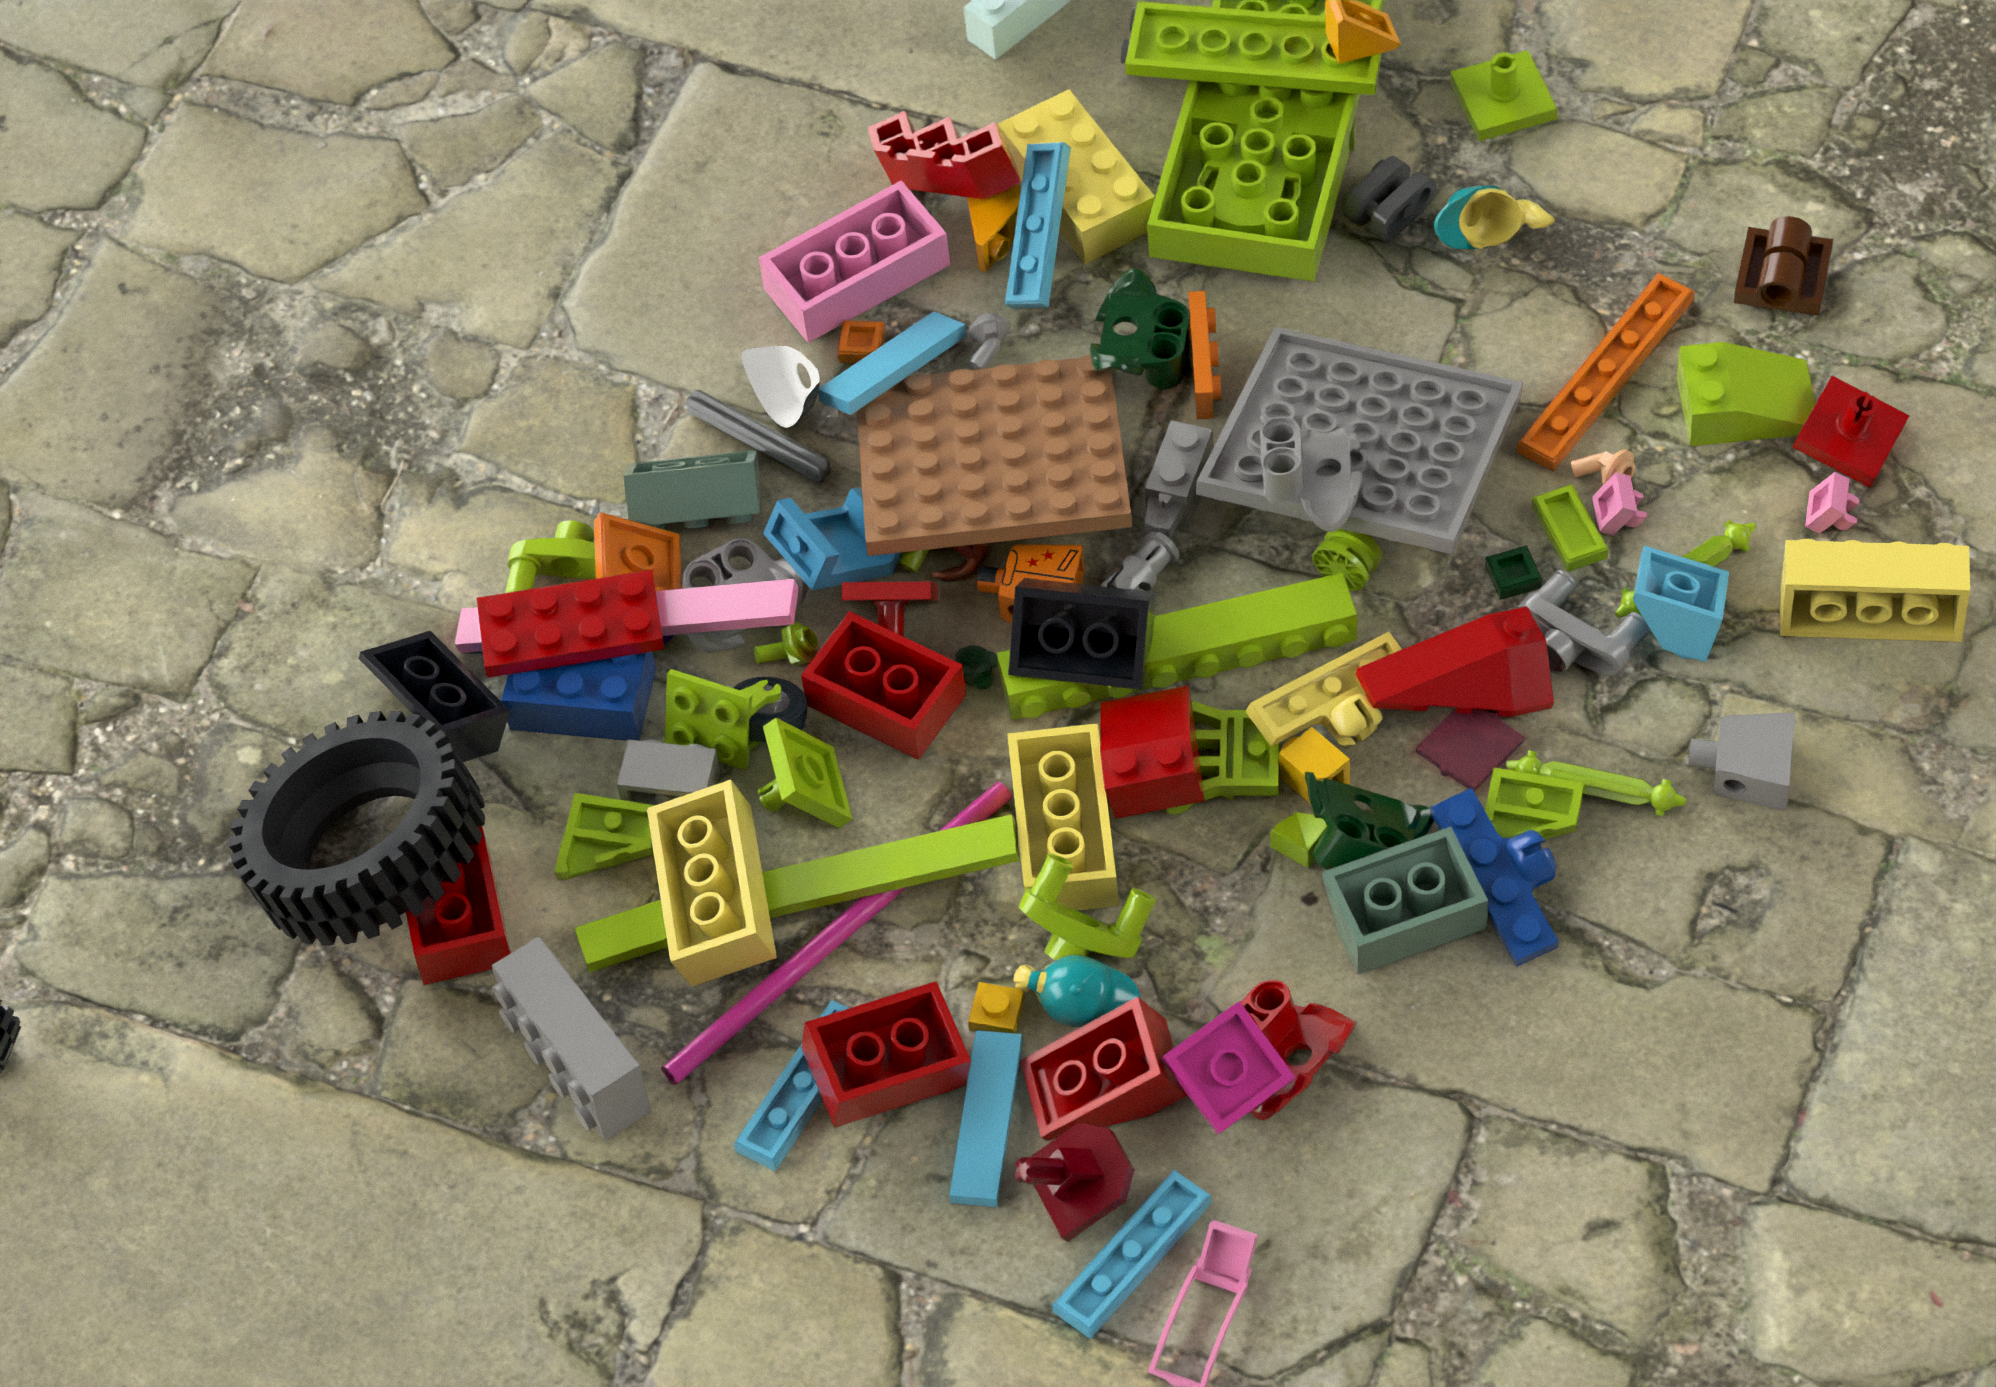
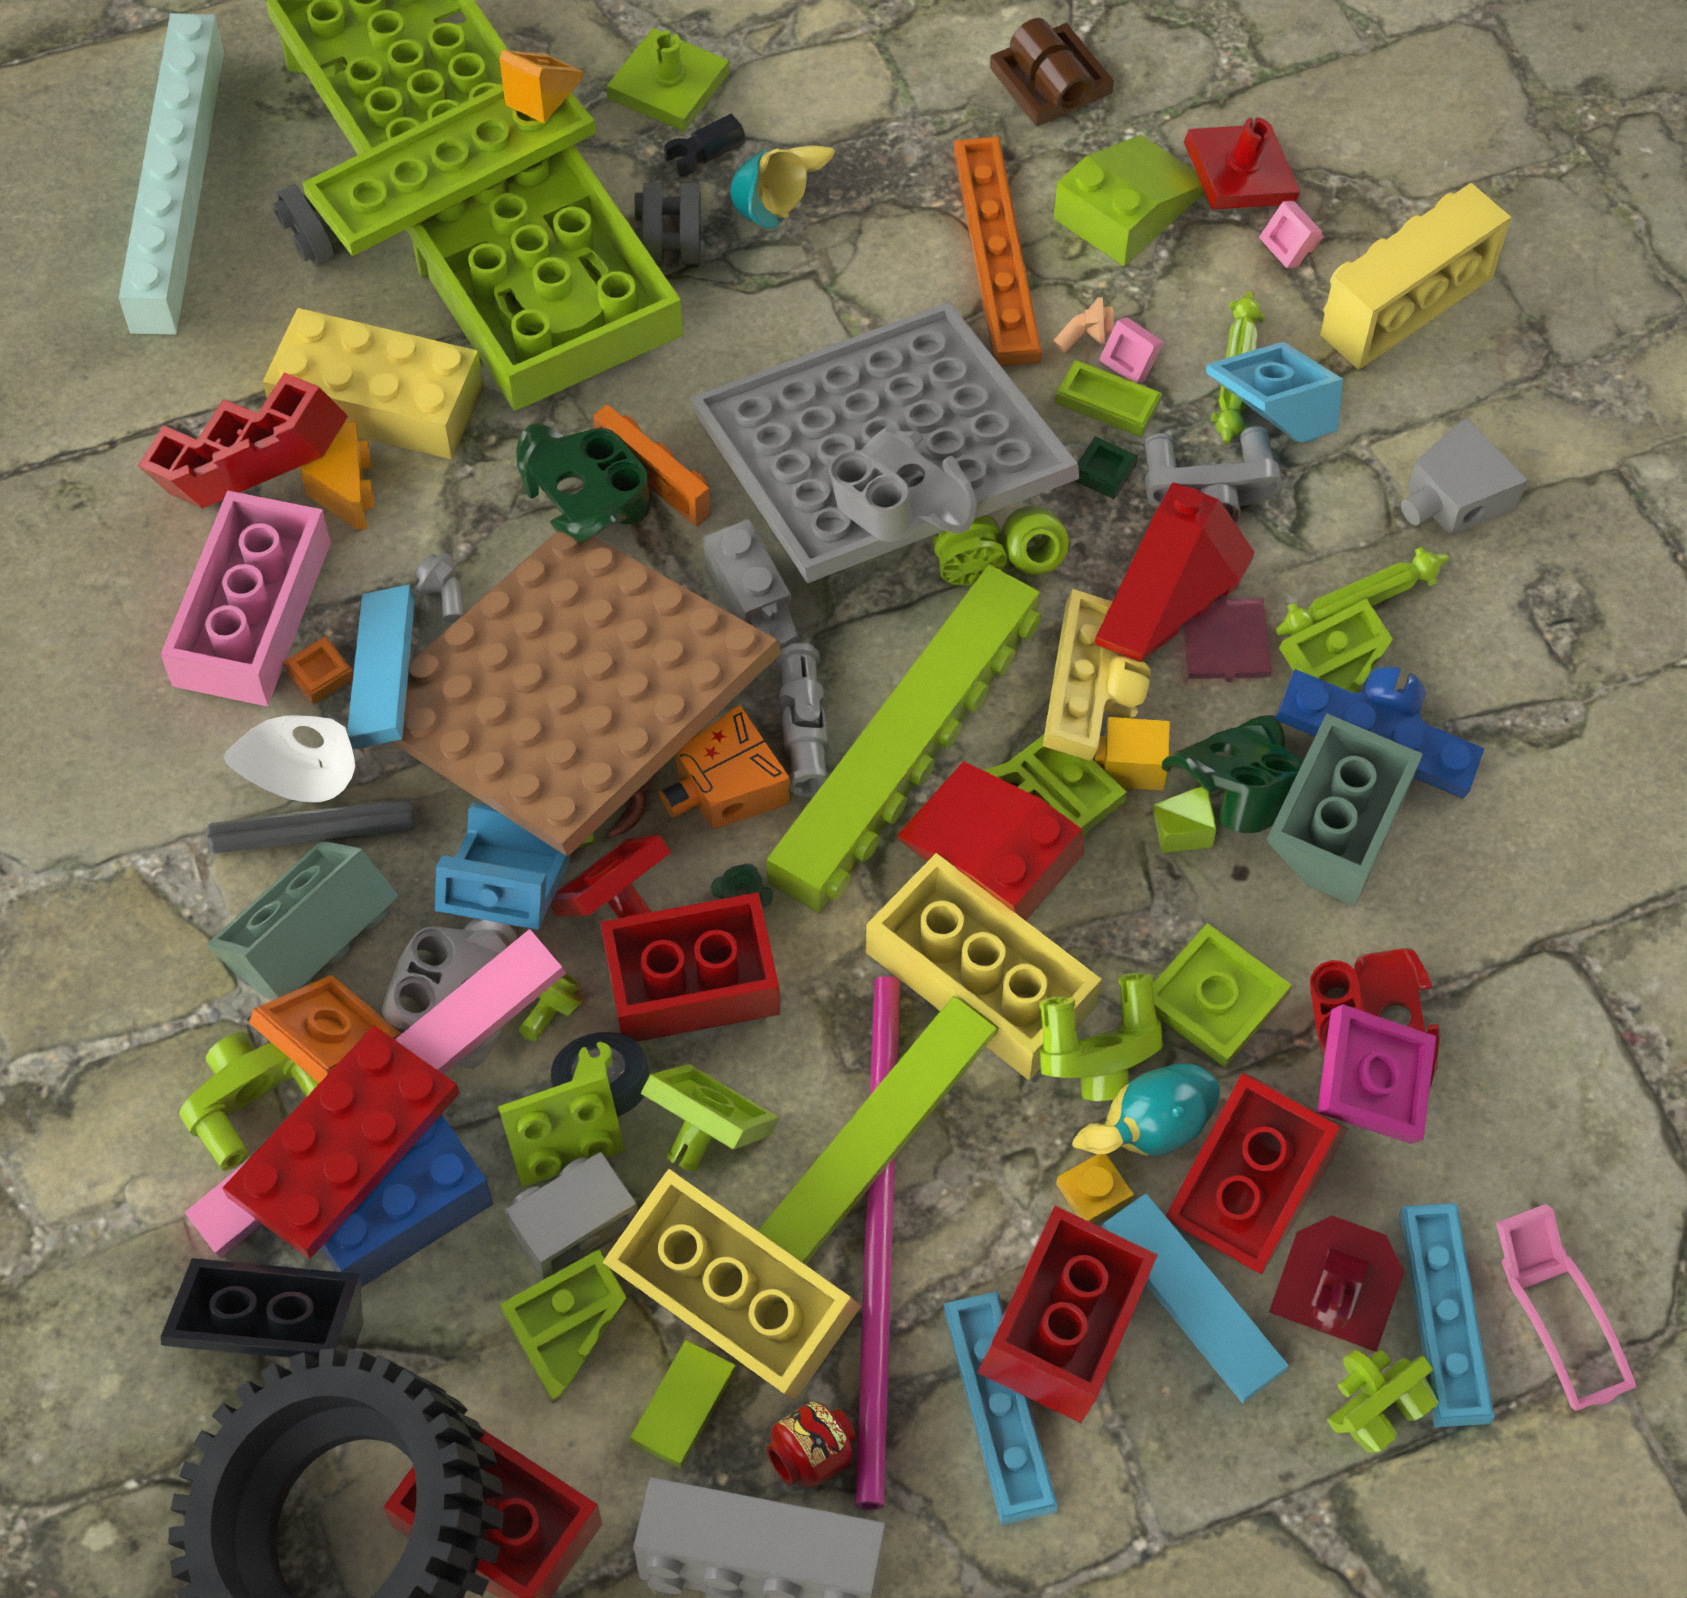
camera: 50 degrees left, 5 degrees up
medium azure tile [1005,142,1071,309] -> none
black slope [1008,578,1157,690] -> none
none -> black bar [664,113,745,177]
none -> red head [766,1401,856,1489]
none -> lime head [1001,505,1069,575]
none -> lime plate [1152,923,1292,1068]
none -> lime hips [1326,1350,1438,1453]

